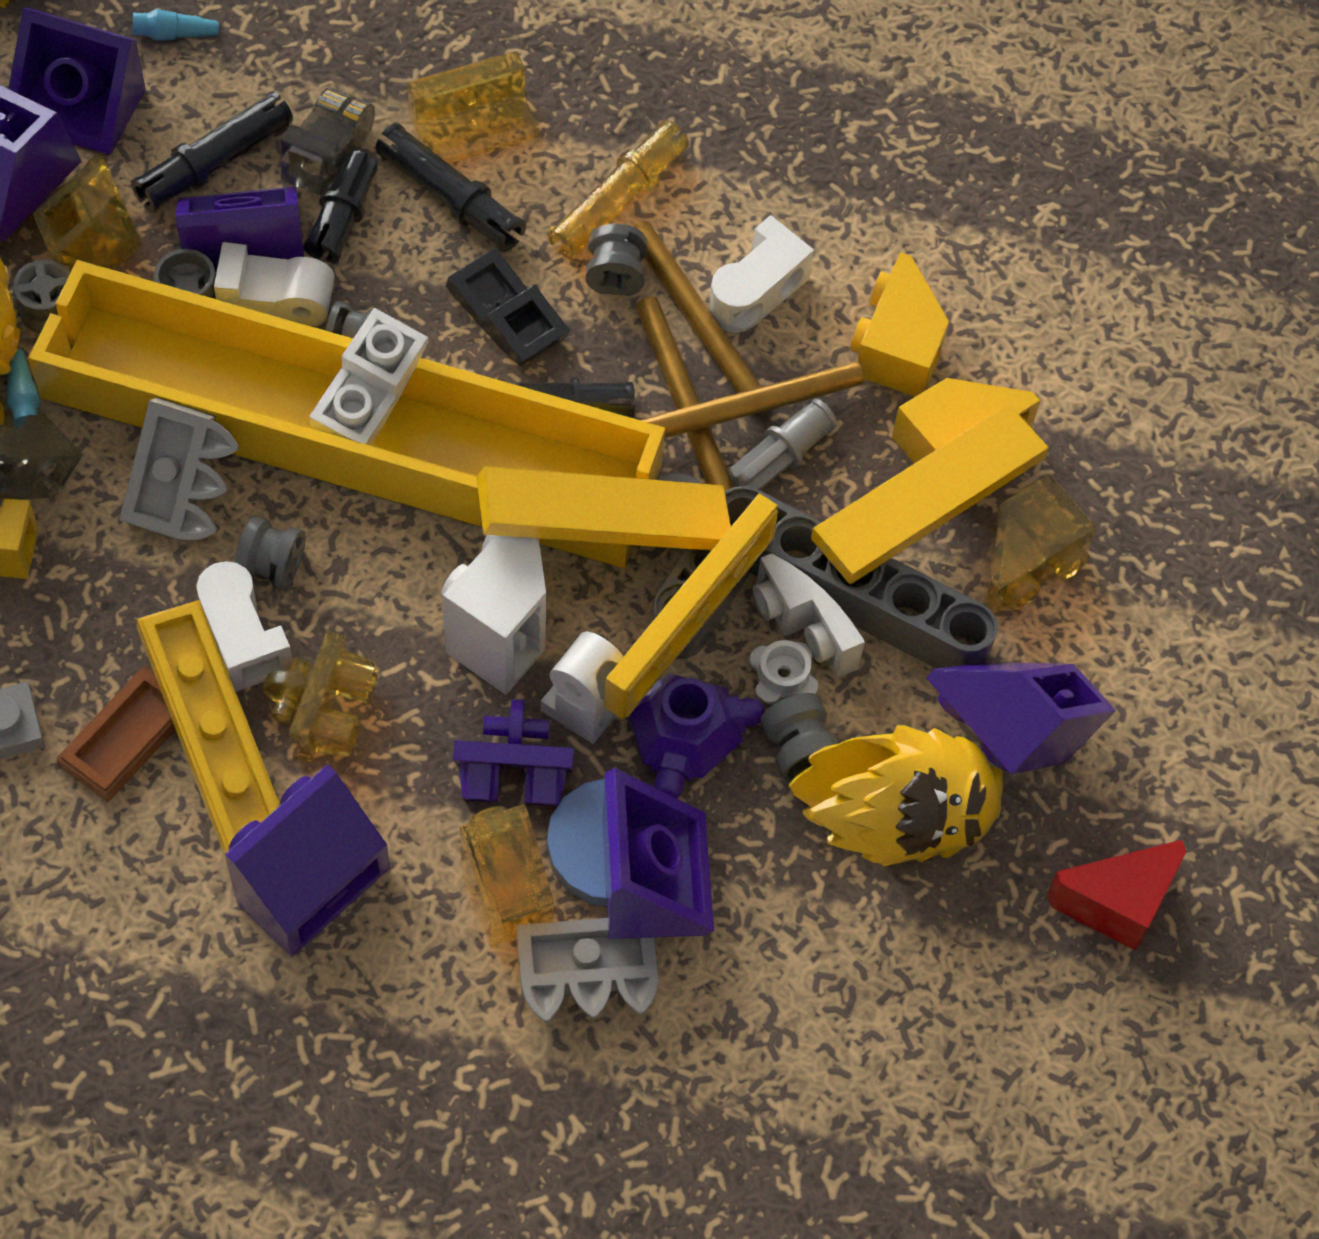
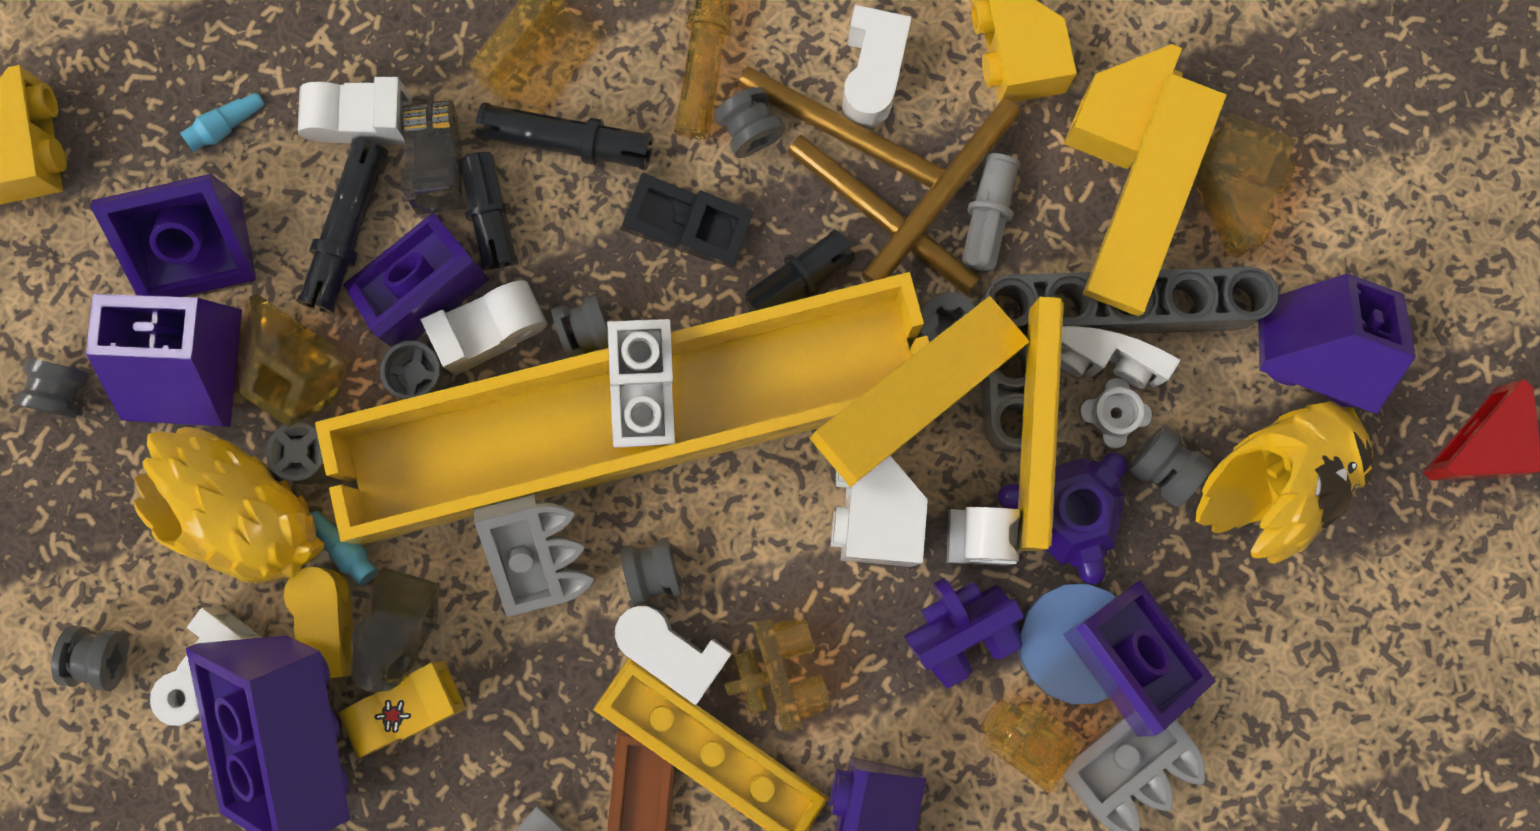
camera: 25 degrees left, 20 degrees up
none -> white leg [298,77,412,145]

